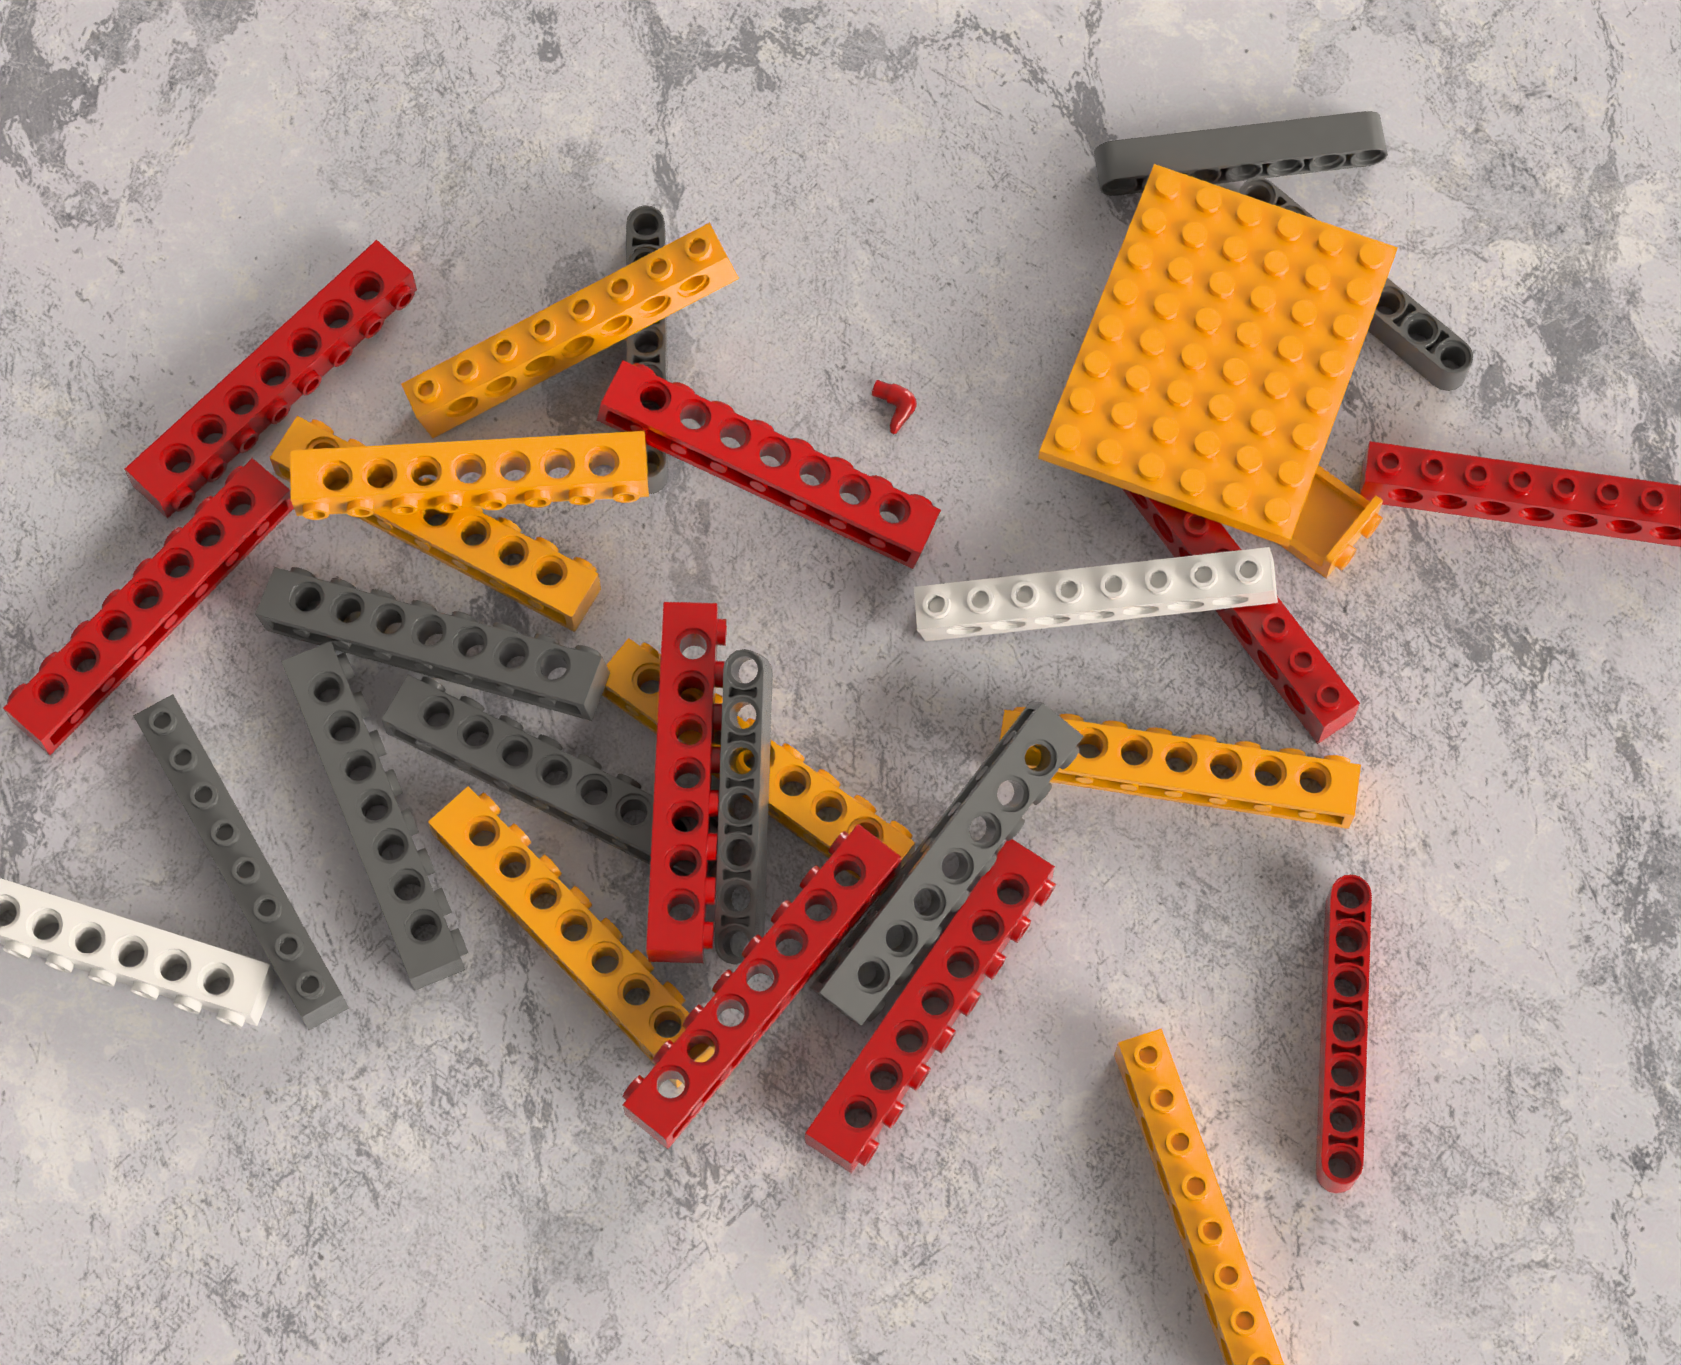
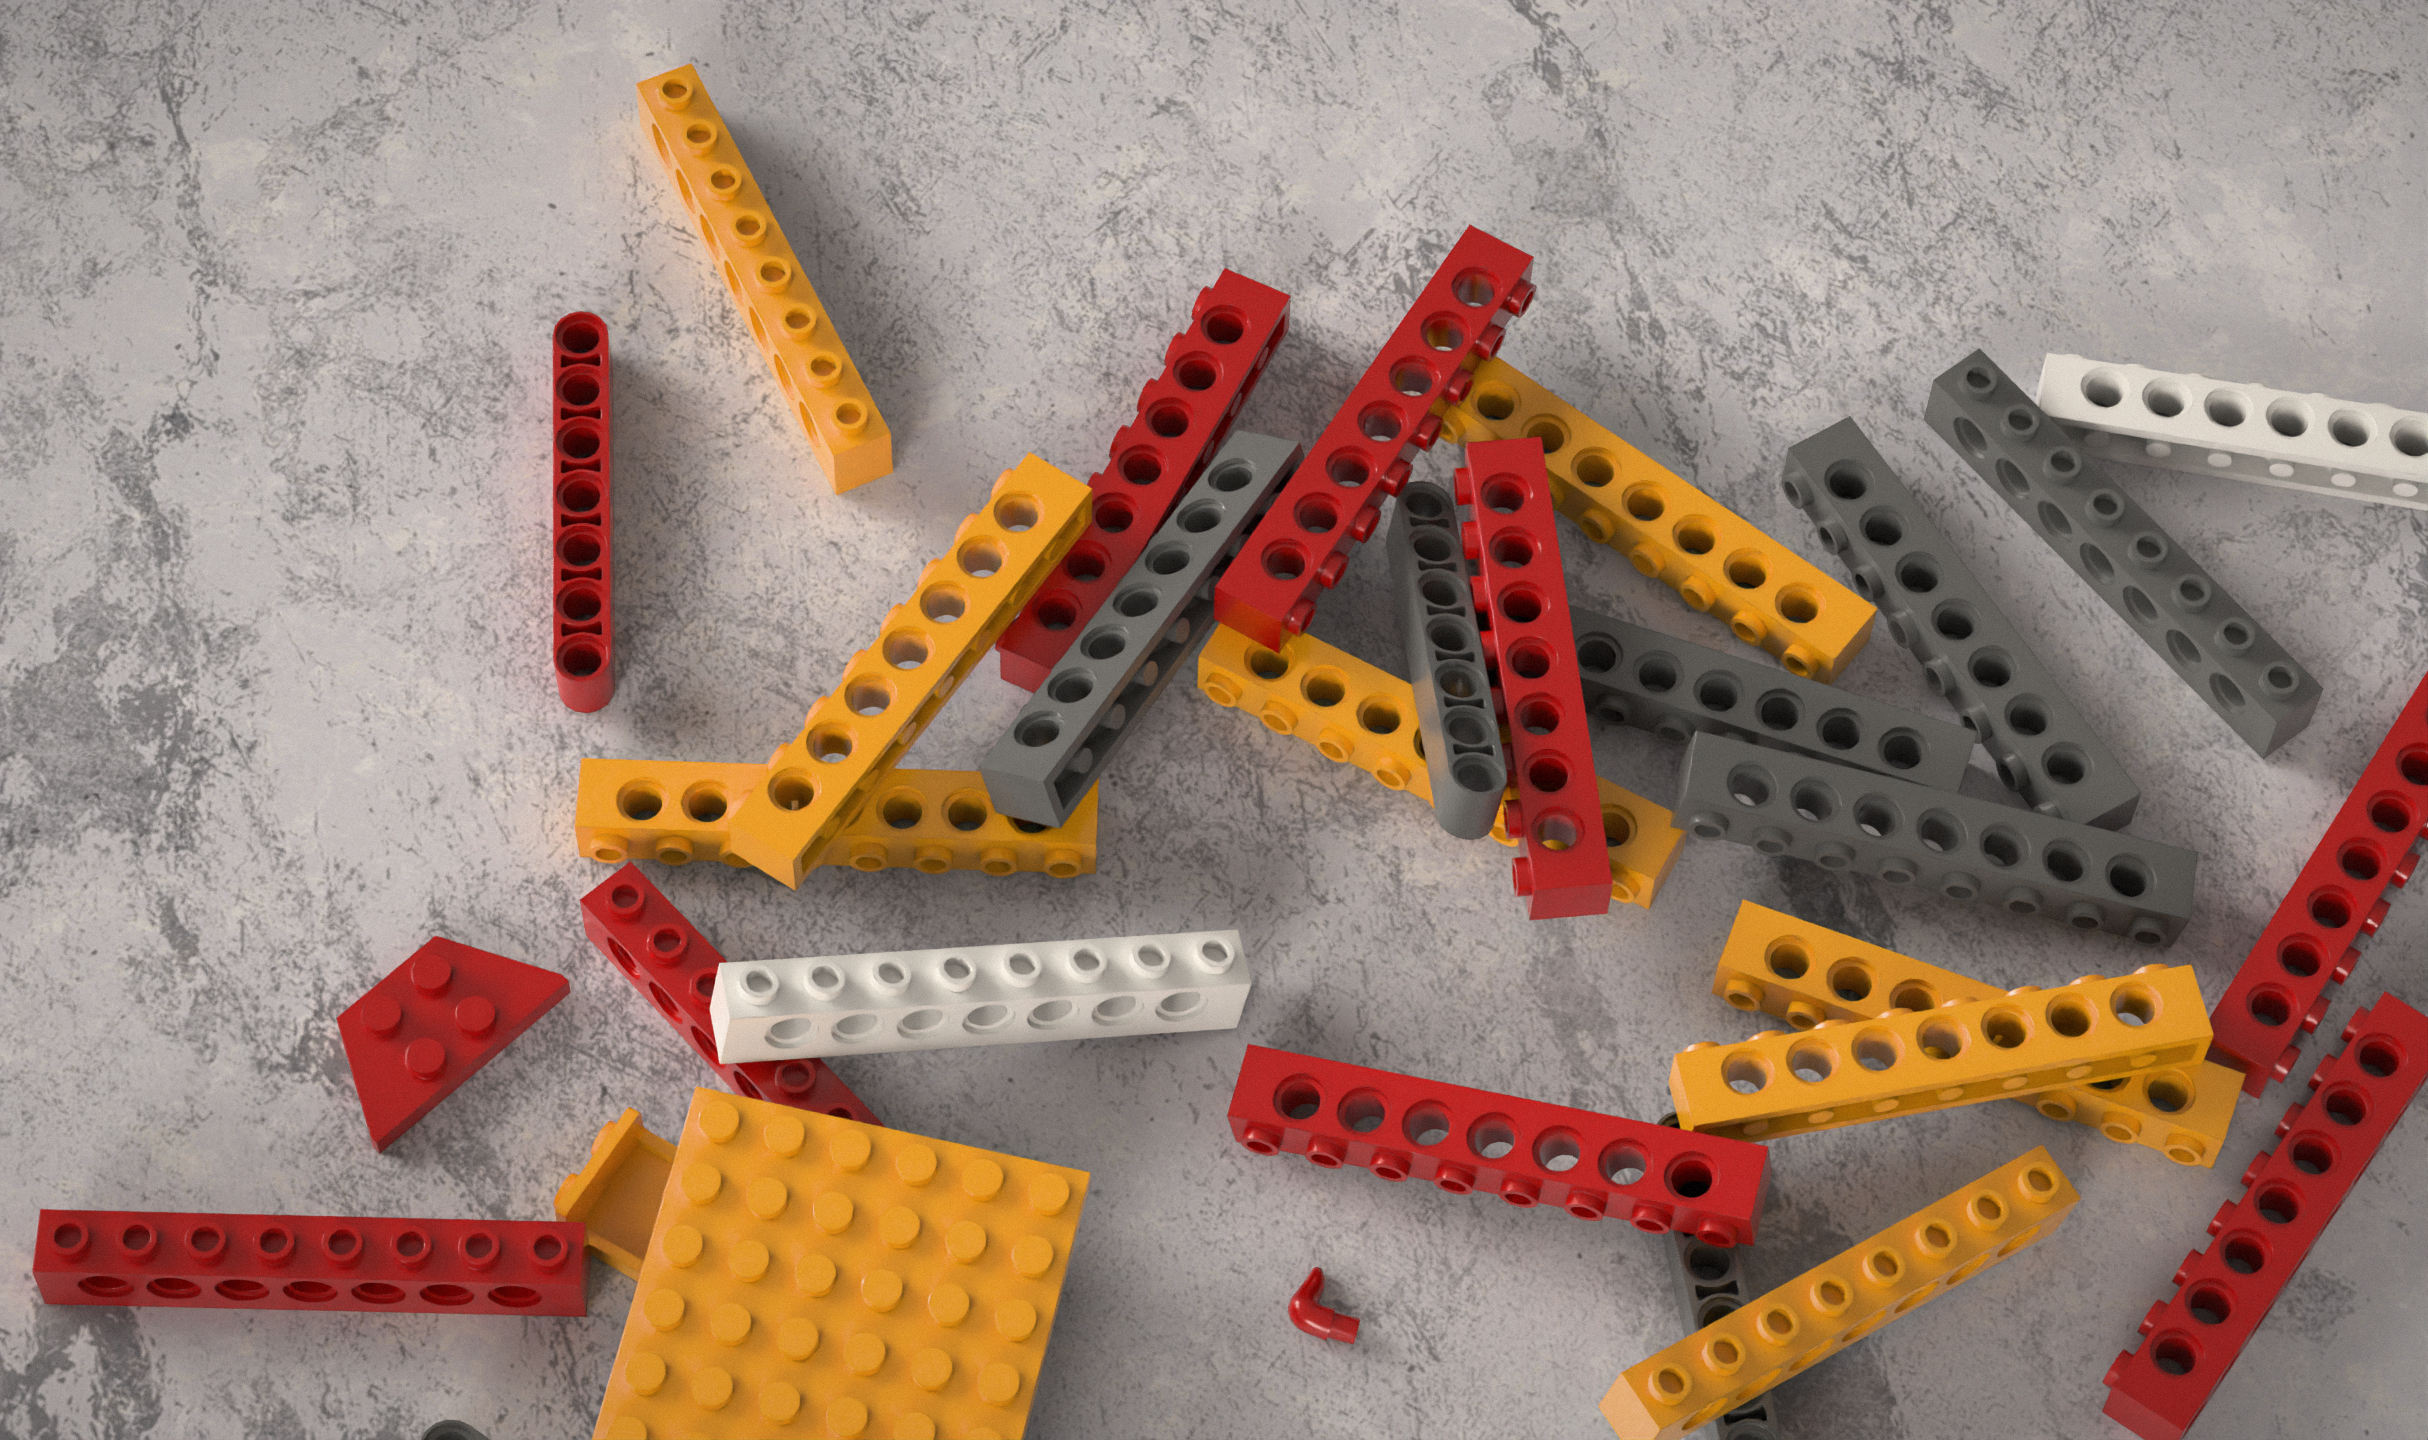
camera: 170 degrees right, 10 degrees down
none -> red wing [336,936,571,1154]
none -> light orange brick [727,452,1092,891]

